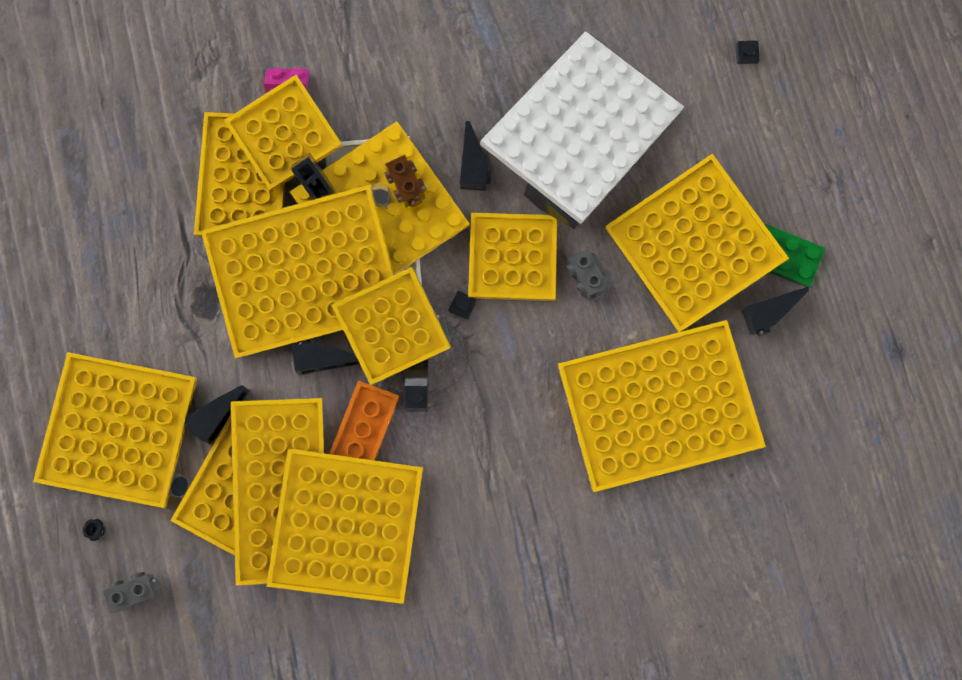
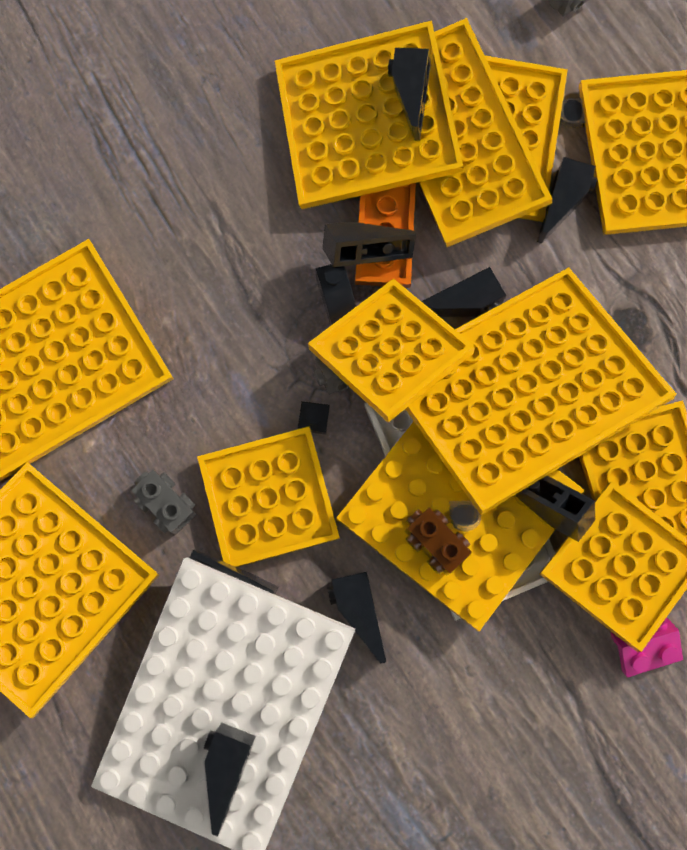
camera: 160 degrees right, 0 degrees up
black plate [83,519,105,541] -> none
none -> black slope [203,722,256,837]
none -> black slope [322,222,416,267]
none -> black slope [388,48,431,141]

